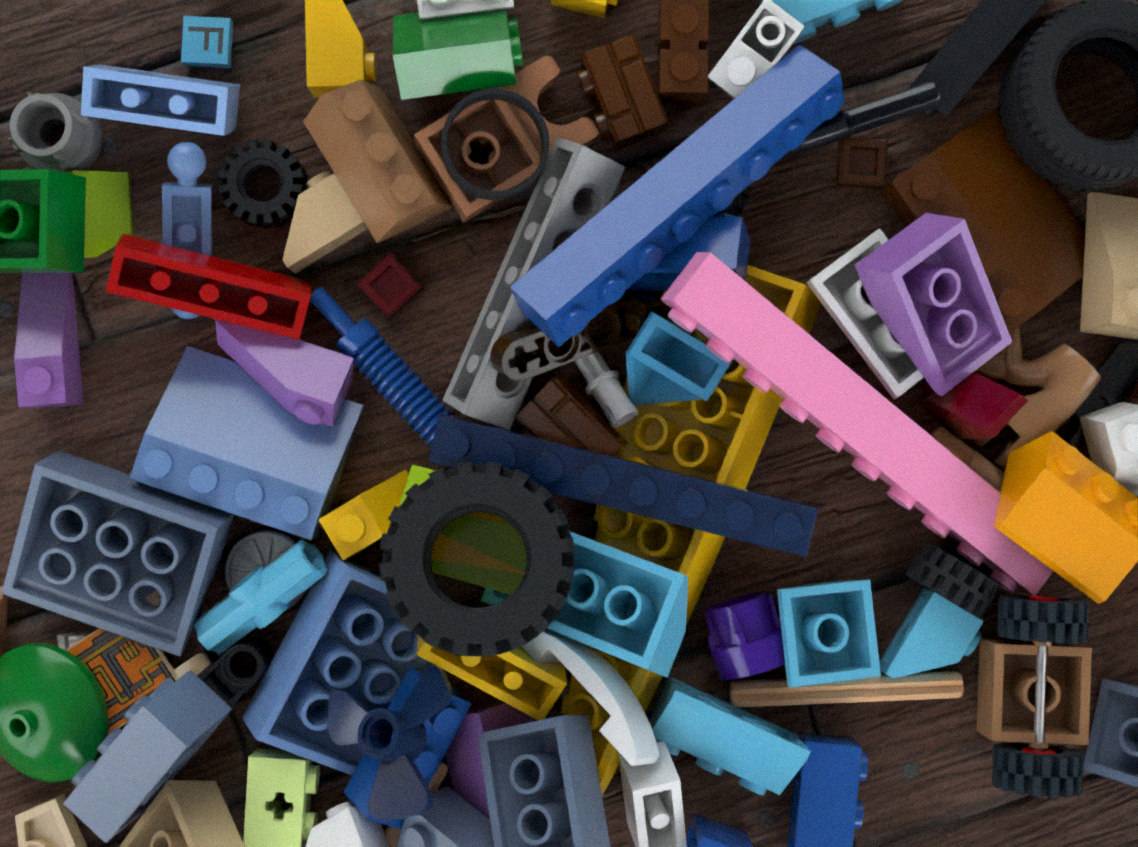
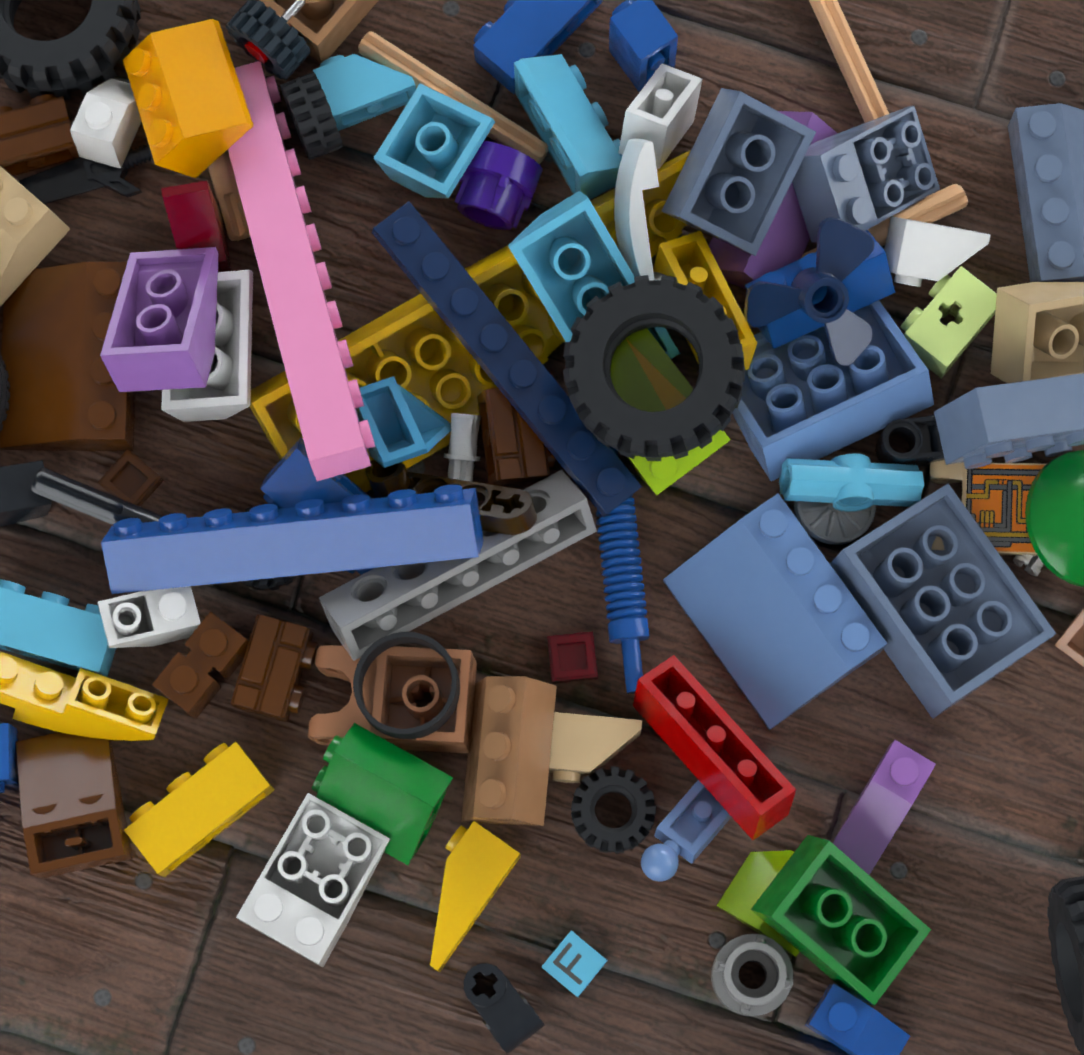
camera: 145 degrees left, 10 degrees down
light blue brick [81,64,240,136] -> none
medium lavender slope [215,319,354,427] -> none
yellow slope [318,469,409,561] -> none
medium nougat piece [972,327,1101,470] -> none

